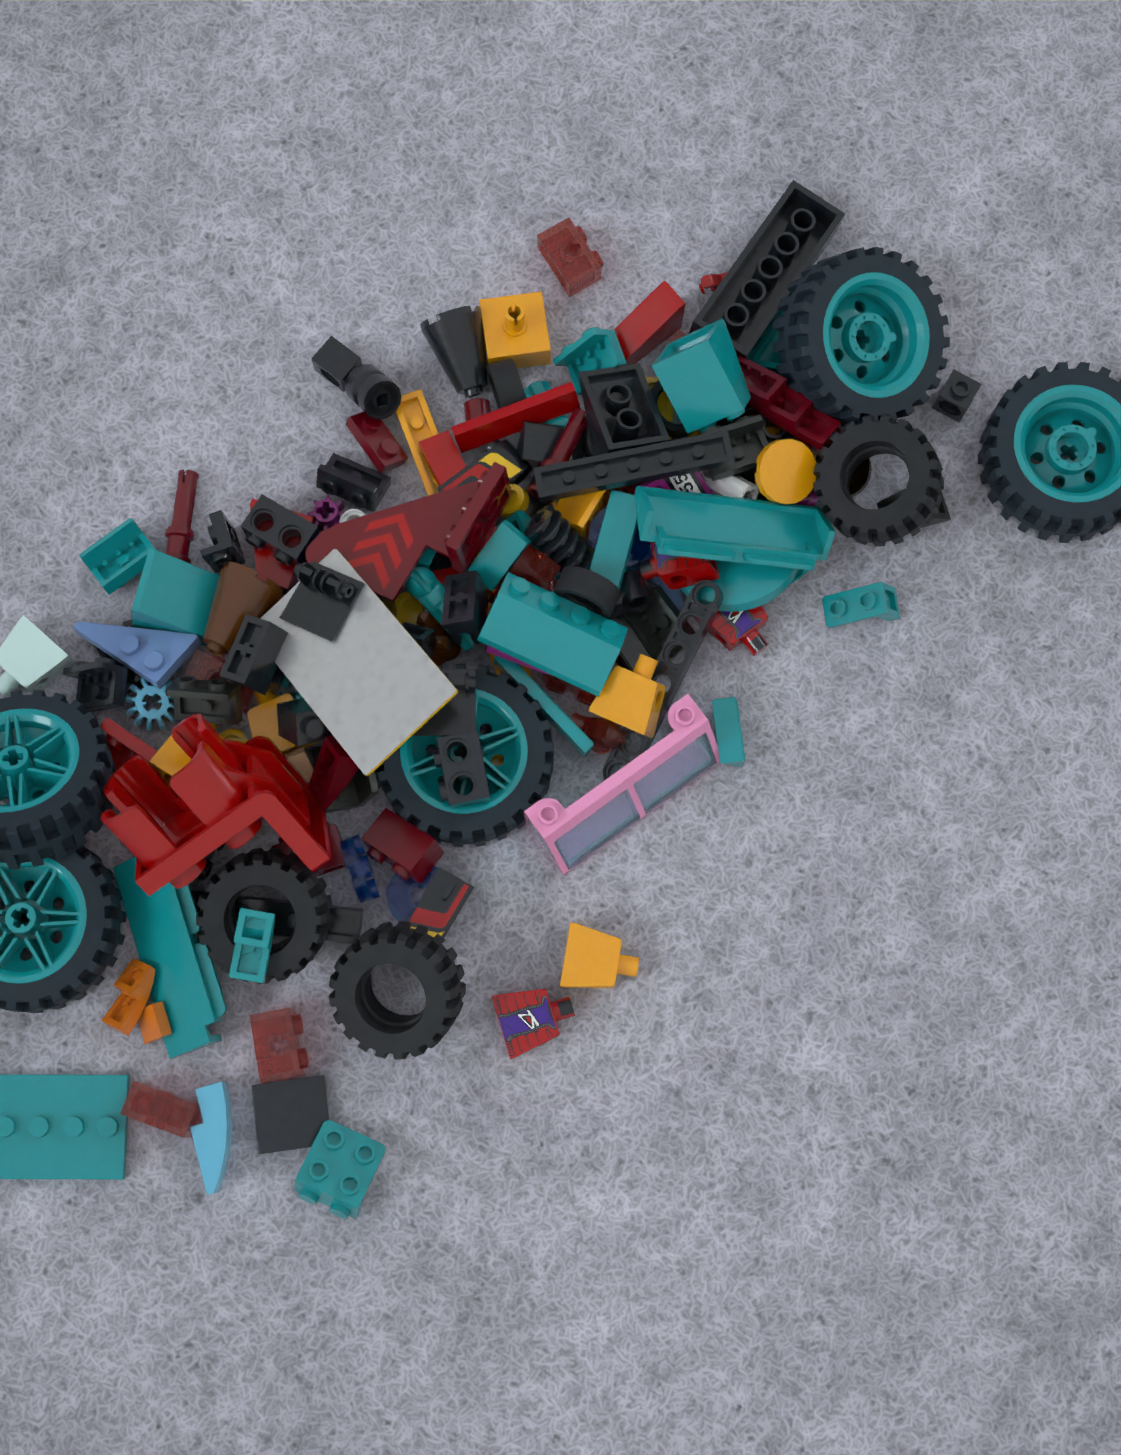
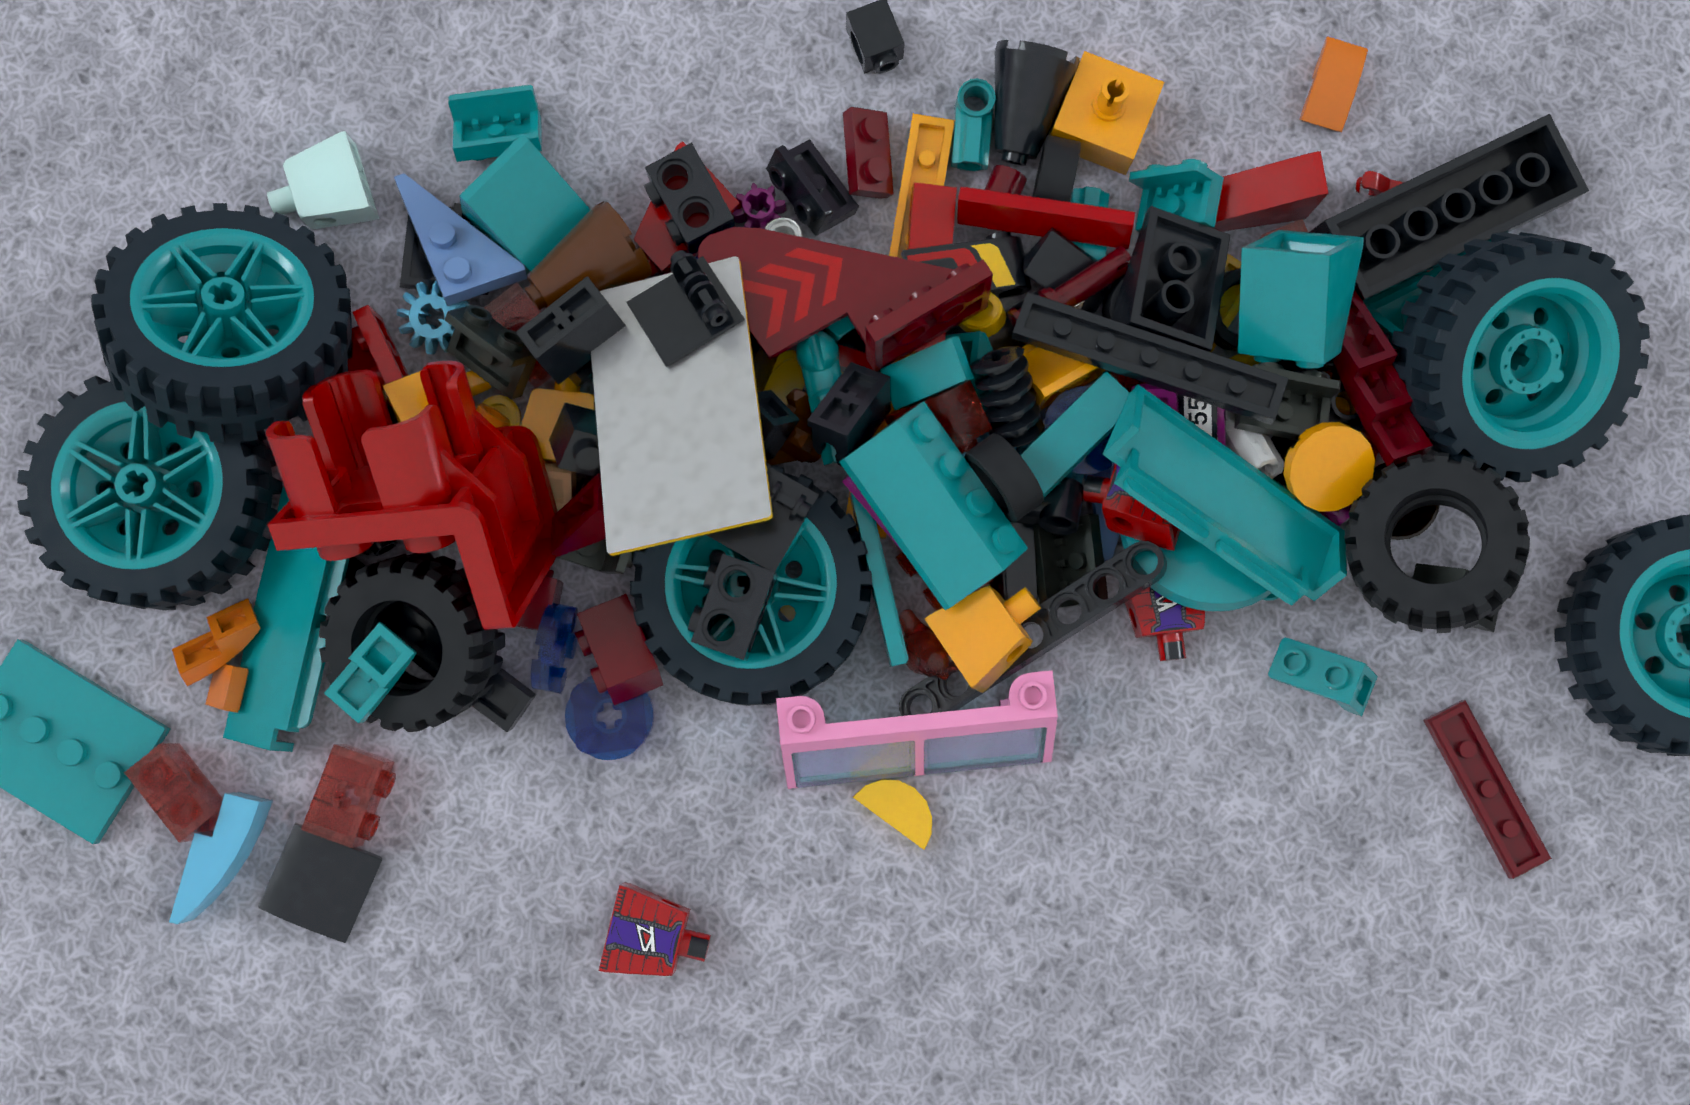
camera: 30 degrees right, 5 degrees up
black bracket [63,657,128,713] -> none
dark red pin [165,470,199,564] -> none
black bracket [200,510,246,573] -> none
teal bracket [294,1120,386,1219] -> none
black tyre [329,921,466,1060] -> none
black wheel [345,364,401,419] -> none
black door [408,867,474,938] -> none
clear red brick [537,218,603,297] -> none
light orange torso [560,922,639,989] -> none
teal slope [712,697,746,767] -> none
black brick [932,369,982,423] -> none
none -> yellow tile [853,779,932,850]
none -> teal piece [951,78,996,171]
none -> orange slope [1299,36,1368,133]
none -> dark red tile [1423,700,1552,879]

